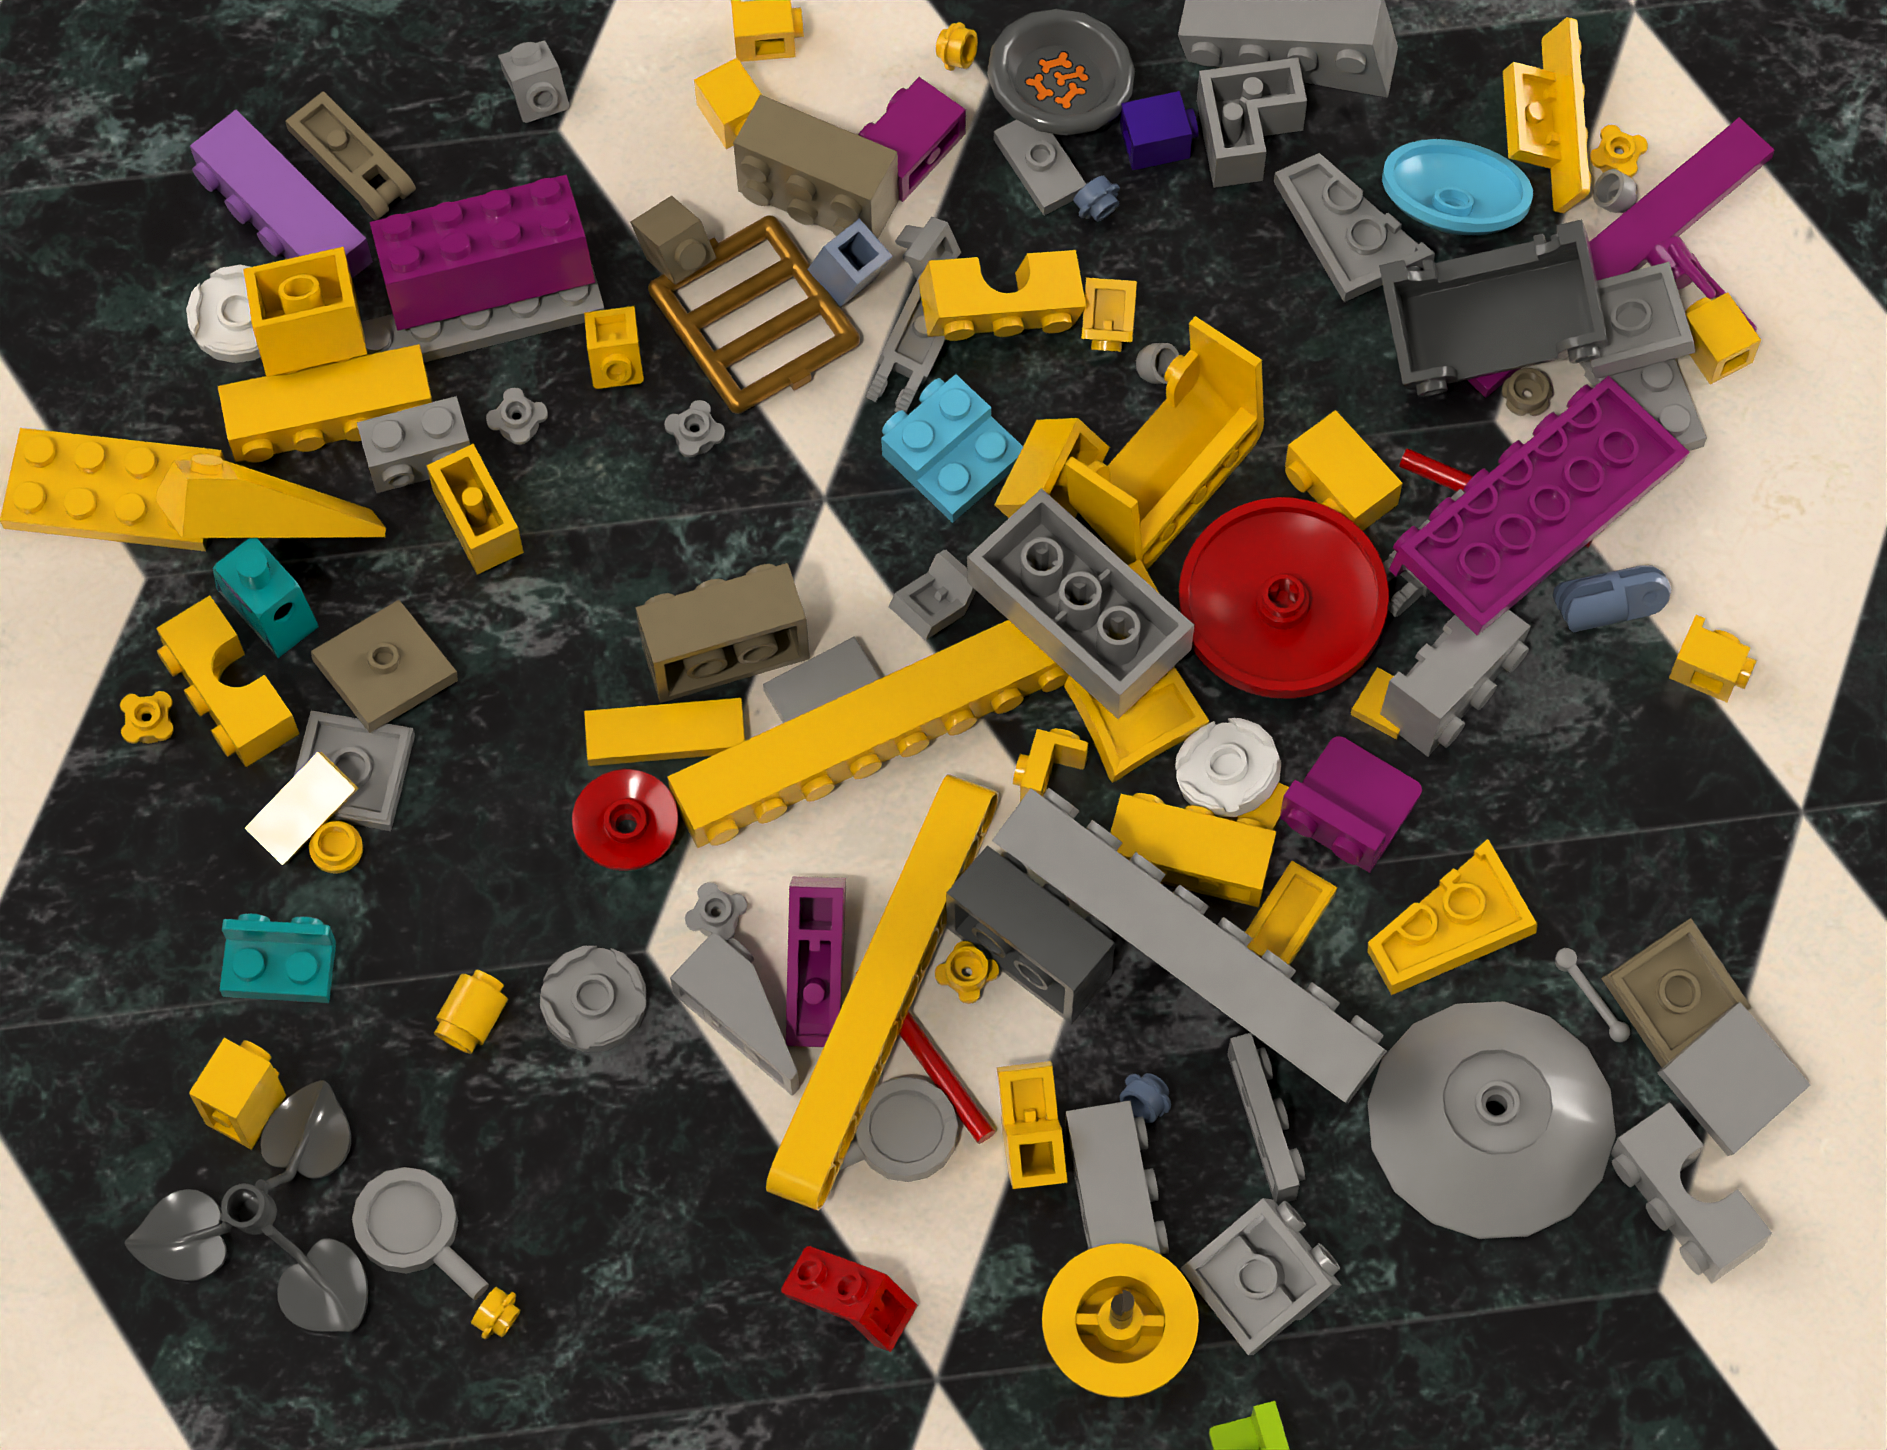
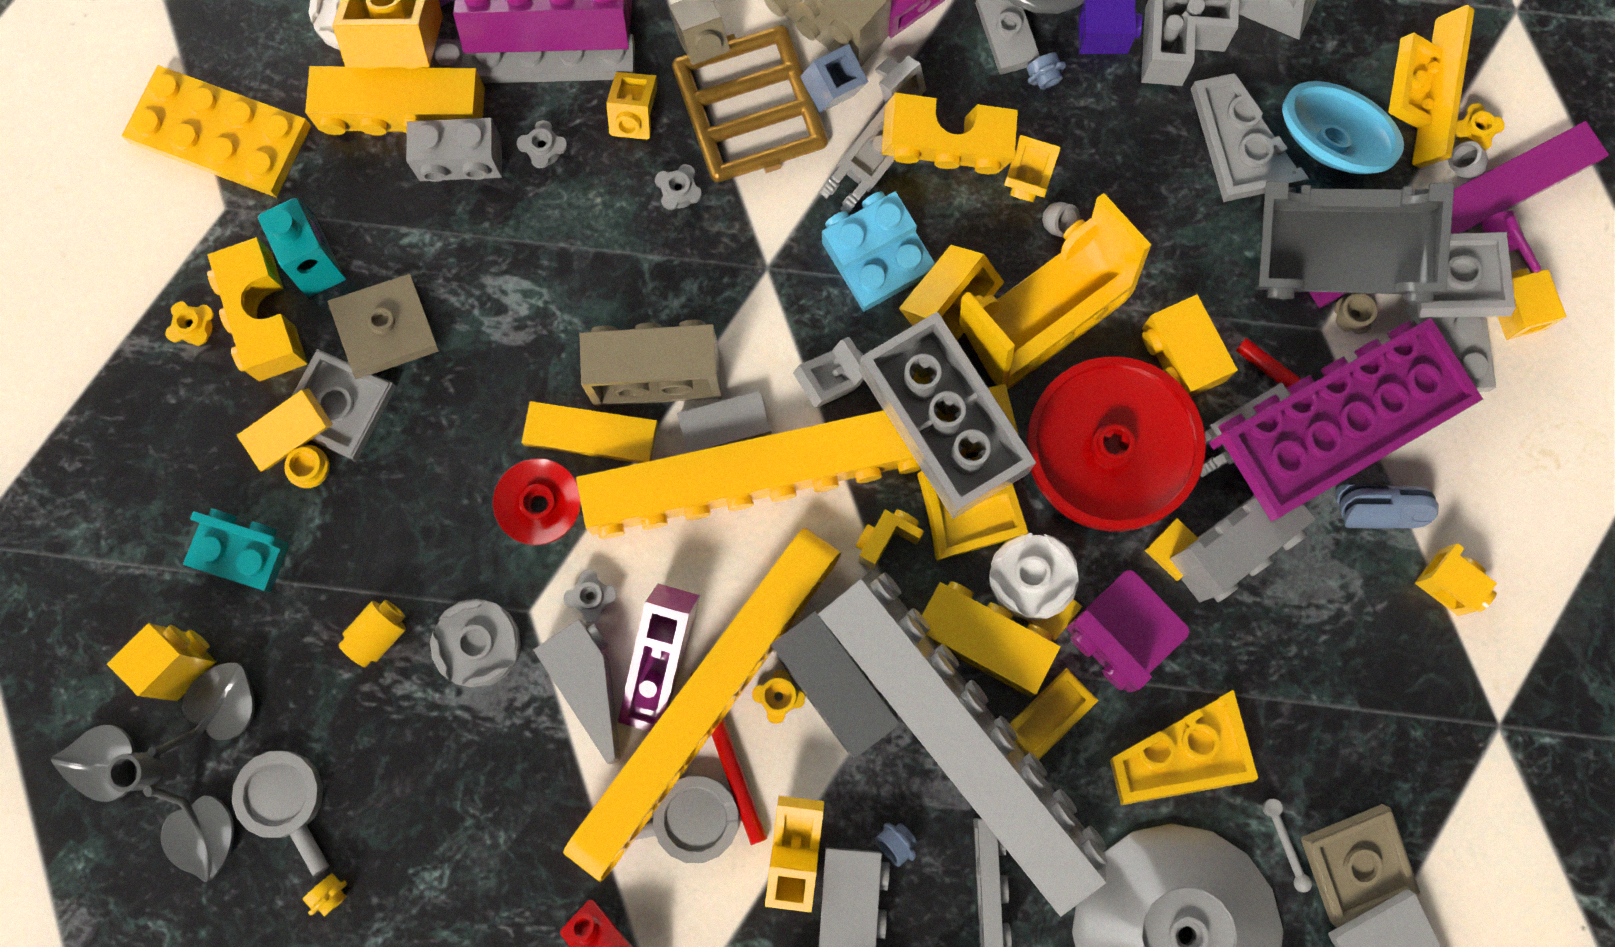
camera: 15 degrees right, 10 degrees up
yellow wedge [156,454,386,538] -> none
yellow brick [426,444,524,575] -> none

